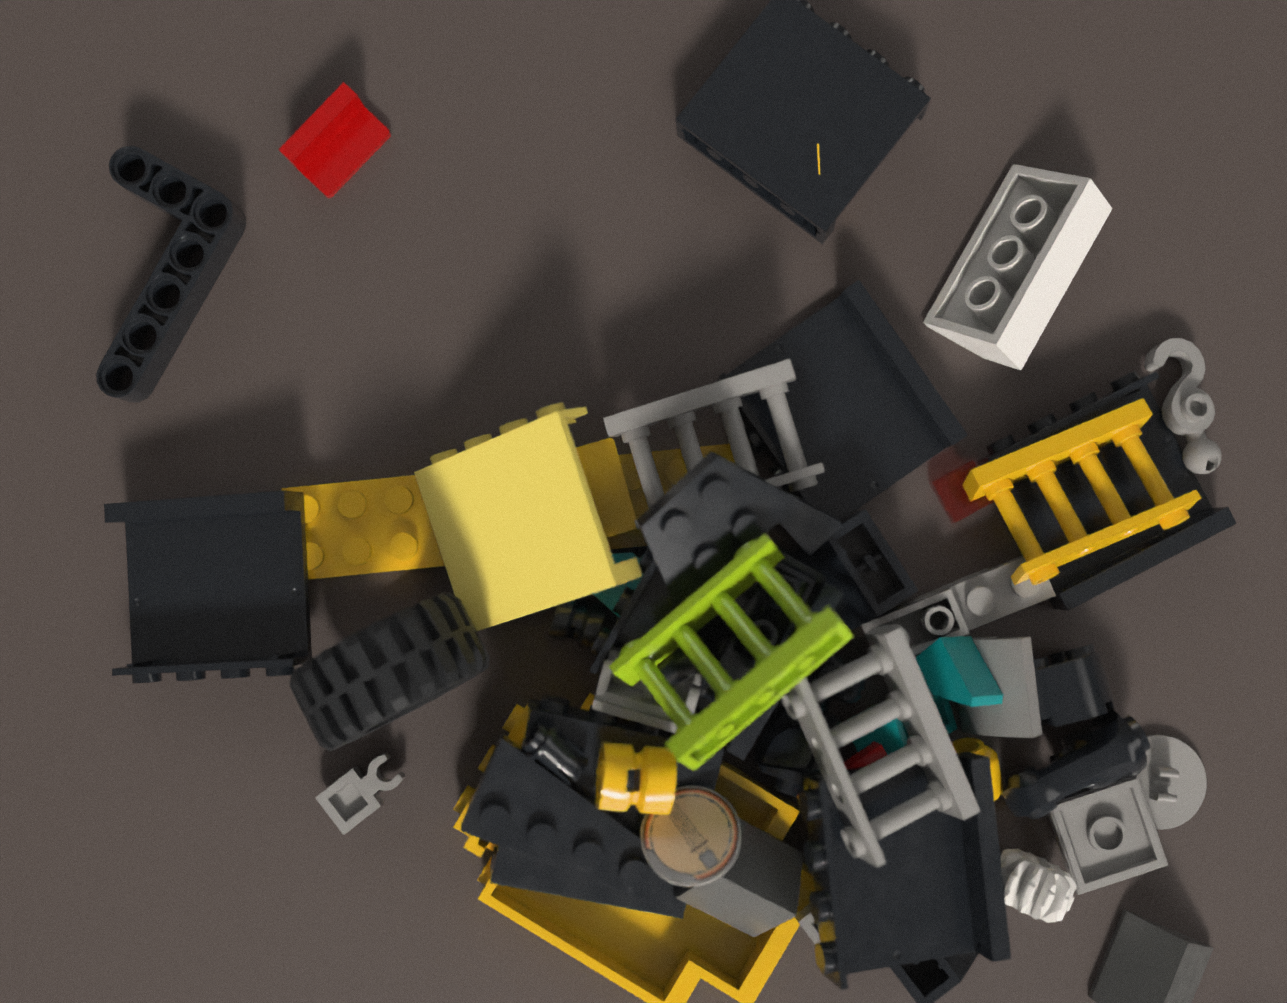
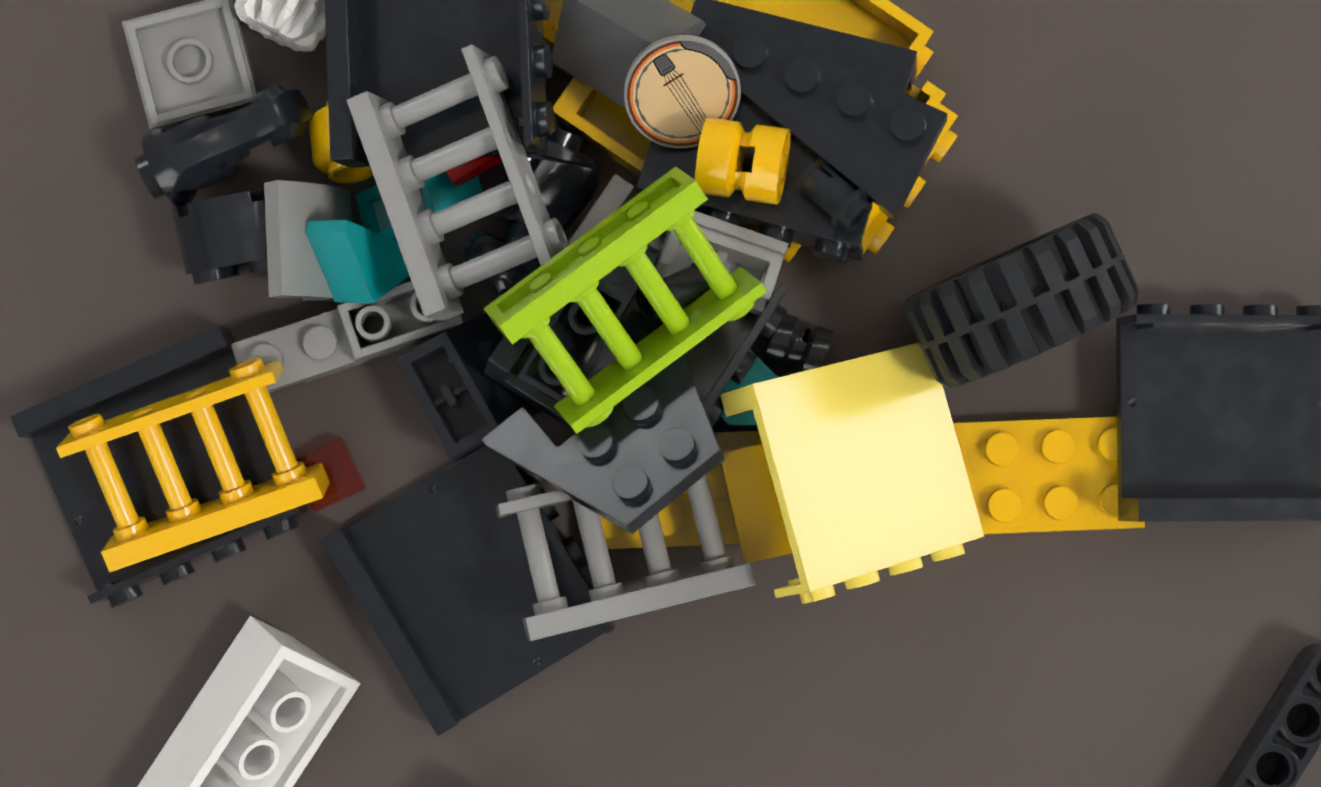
camera: 175 degrees left, 0 degrees up
light grey plate [315,752,406,835] -> none
light grey piece [1138,735,1207,830] -> none
light grey piece [1144,338,1222,474] -> none

